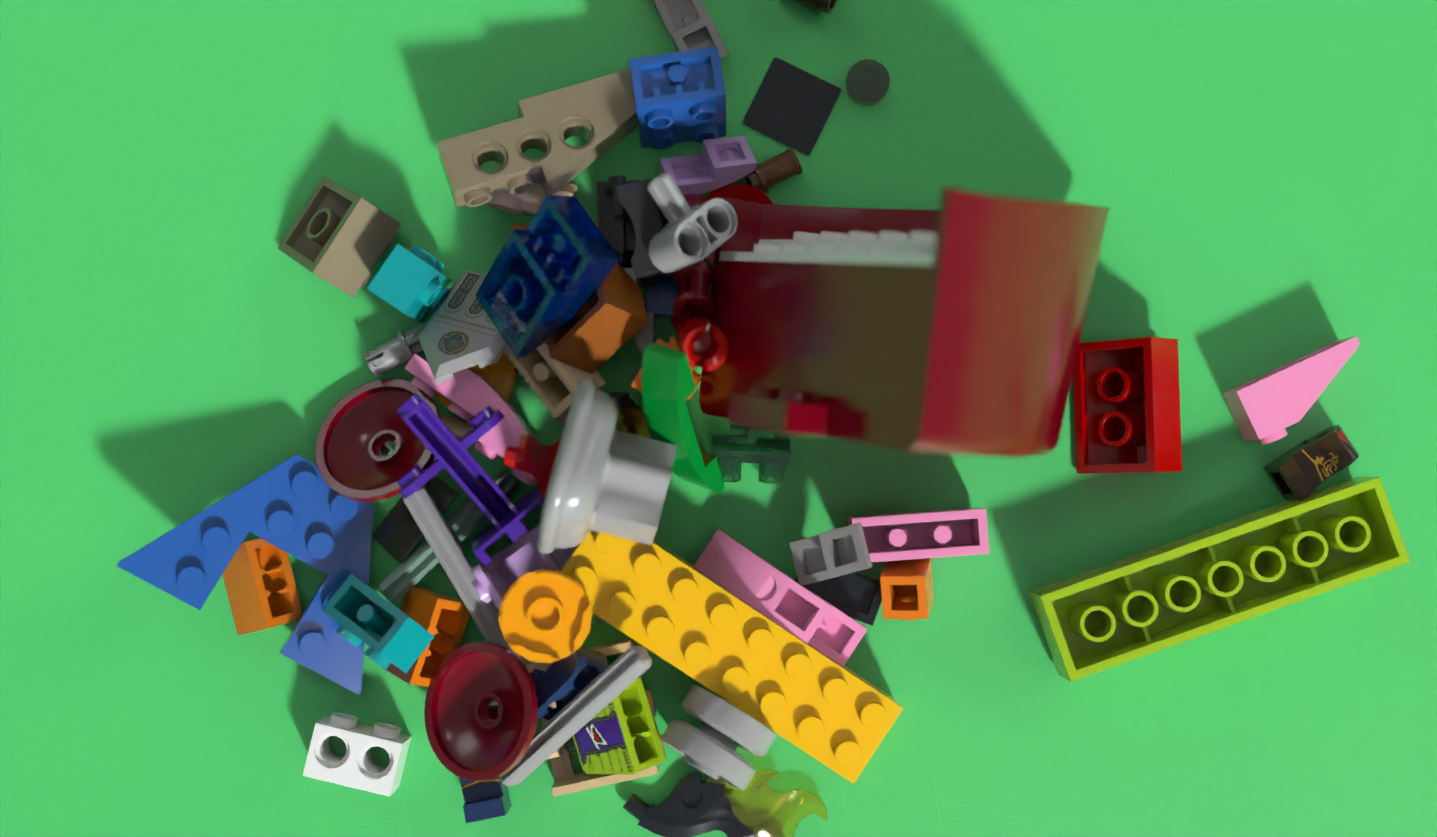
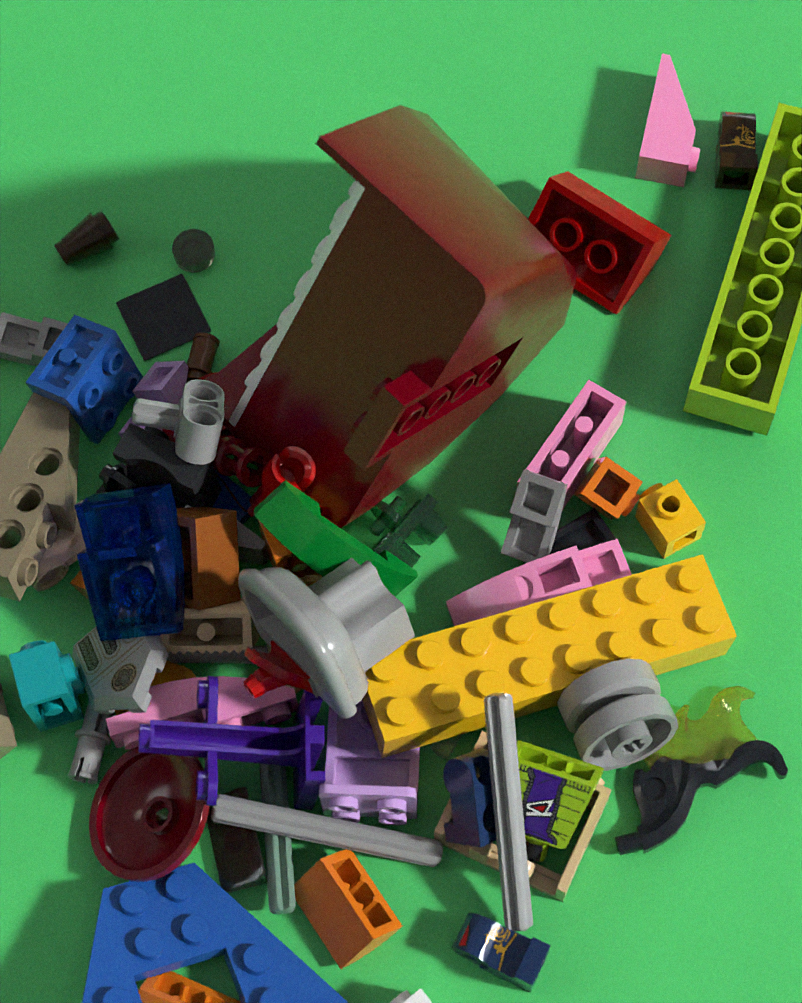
camera: 50 degrees left, 20 degrees down
teal brick [322,574,434,673] -> none
dark red dish [424,642,538,781] -> none
light orange tile [498,568,592,663] -> none
none -> yellow brick [635,479,706,559]

